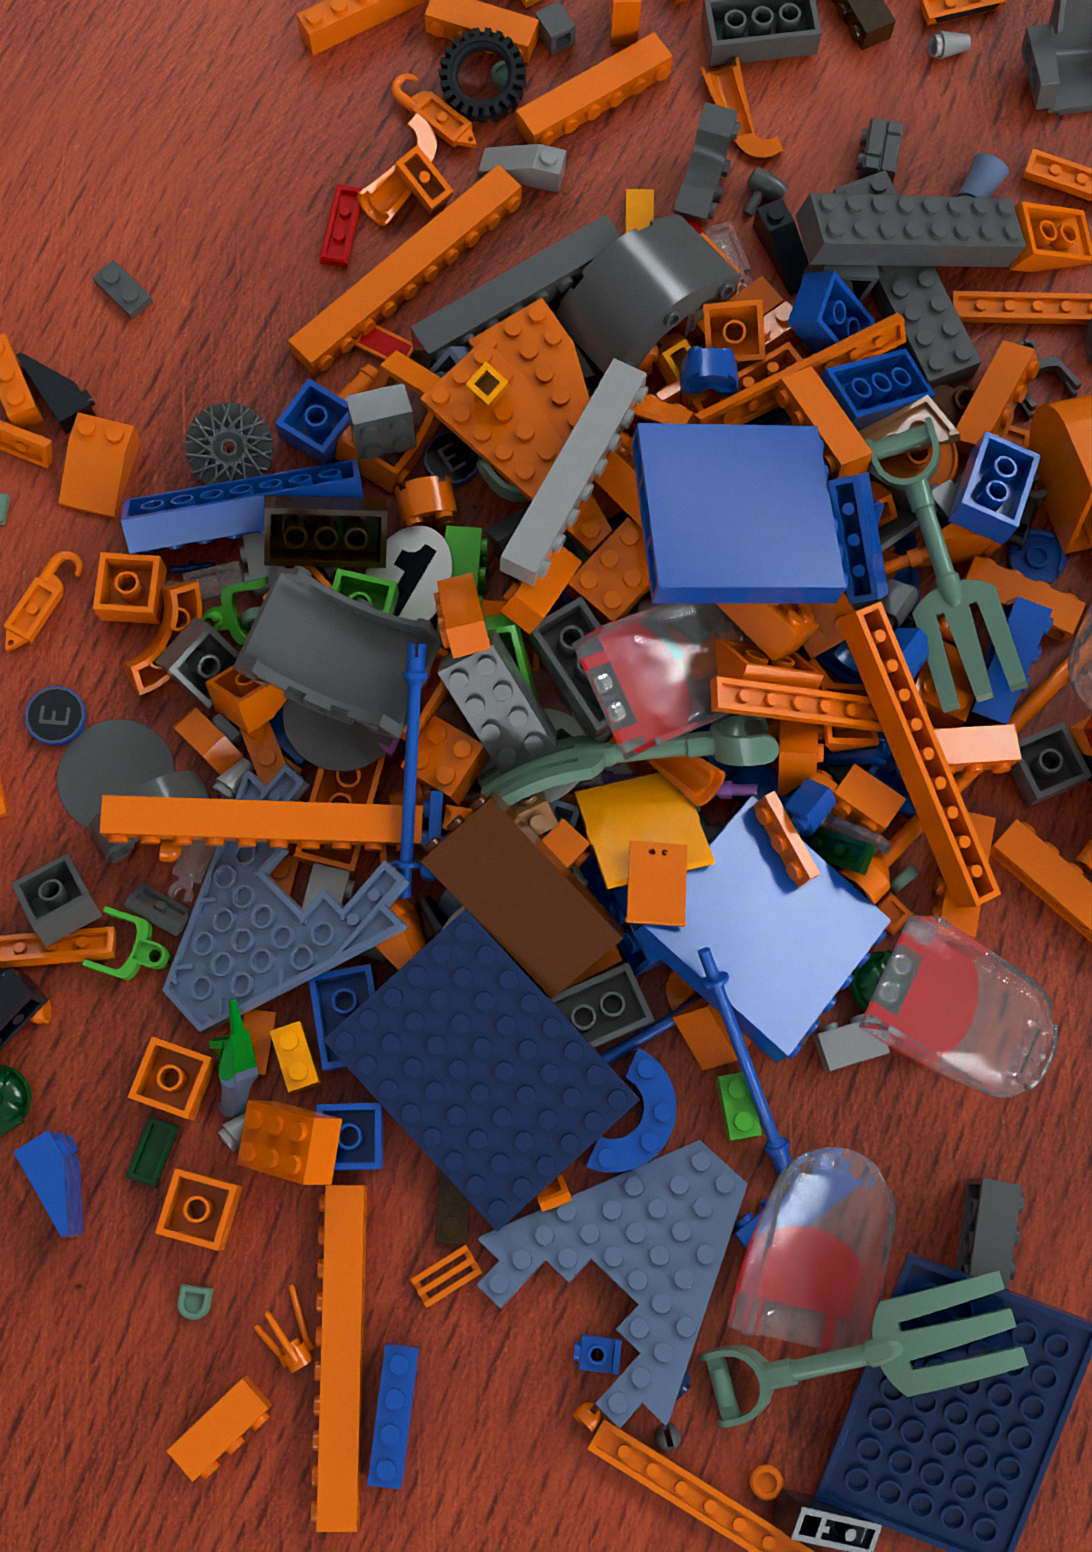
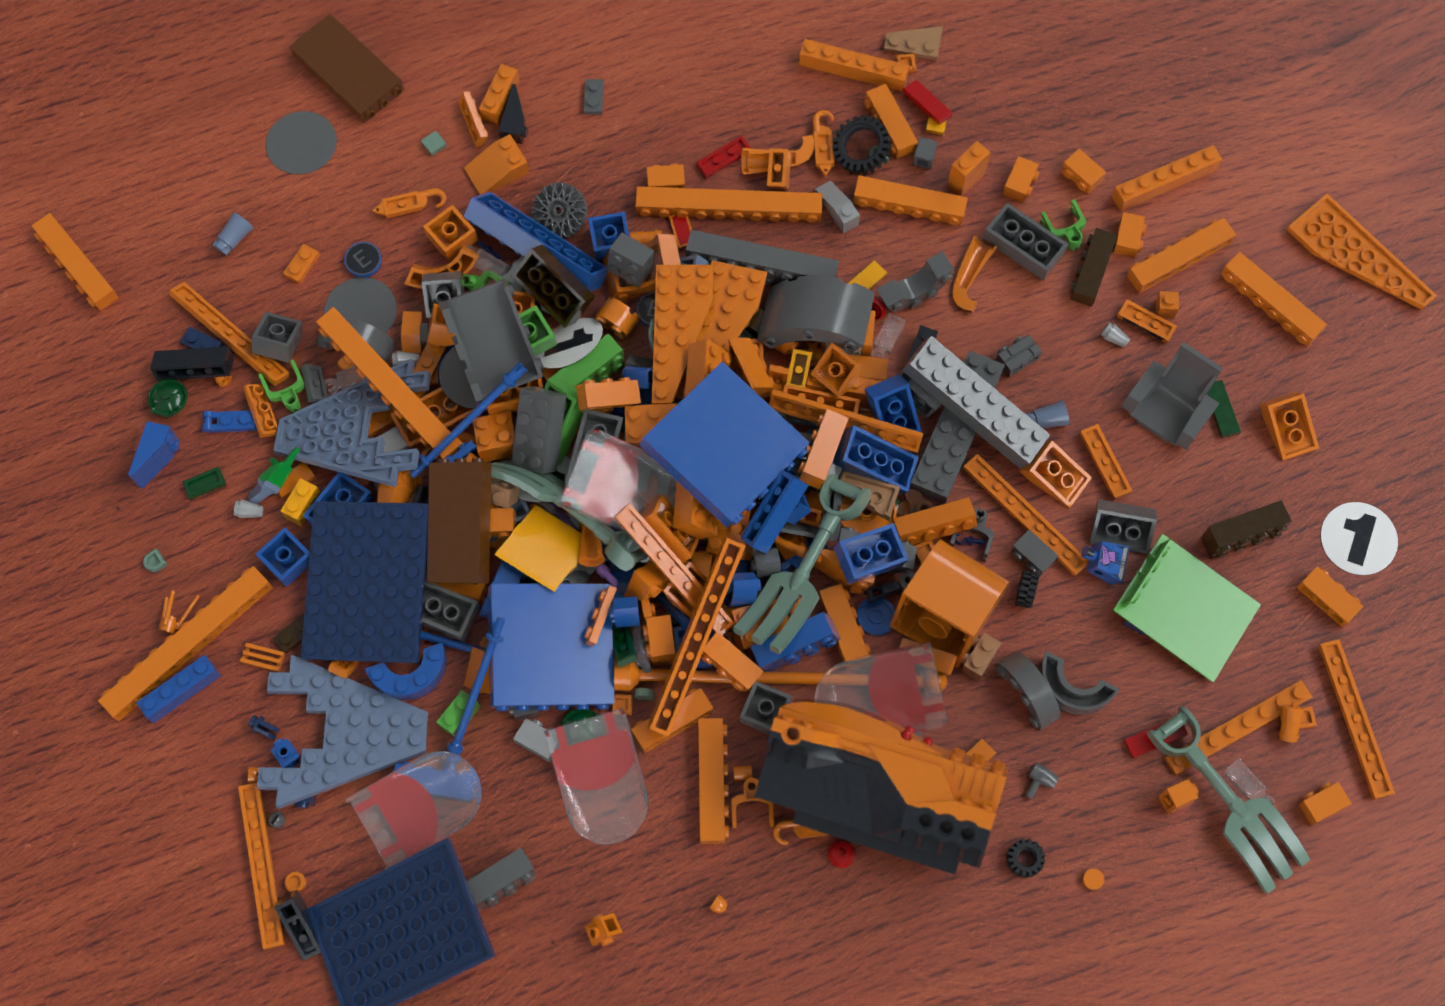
camera: 50 degrees right, 5 degrees down
orange brick [127,1036,218,1121] -> none
orange brick [155,1168,243,1251] -> none
orange brick [167,1376,273,1482] -> none
orange brick [237,1100,342,1185] -> none
orange brick [433,572,491,659] -> none
light orange brick [466,361,511,408] -> none
light grey brick [500,358,649,587] -> none
orange container [625,841,687,927] -> none
blue cylinder [680,346,739,396] -> none
sand green piece [698,1270,1029,1428] -> none
dark grey piece [743,167,789,217] -> none
none -> blue plate [202,410,257,433]
none -> orange tile [243,383,278,438]
none -> dark blue arm [248,715,280,740]
none -> orange brick [647,163,685,188]
none -> clear blue hand [955,534,985,546]

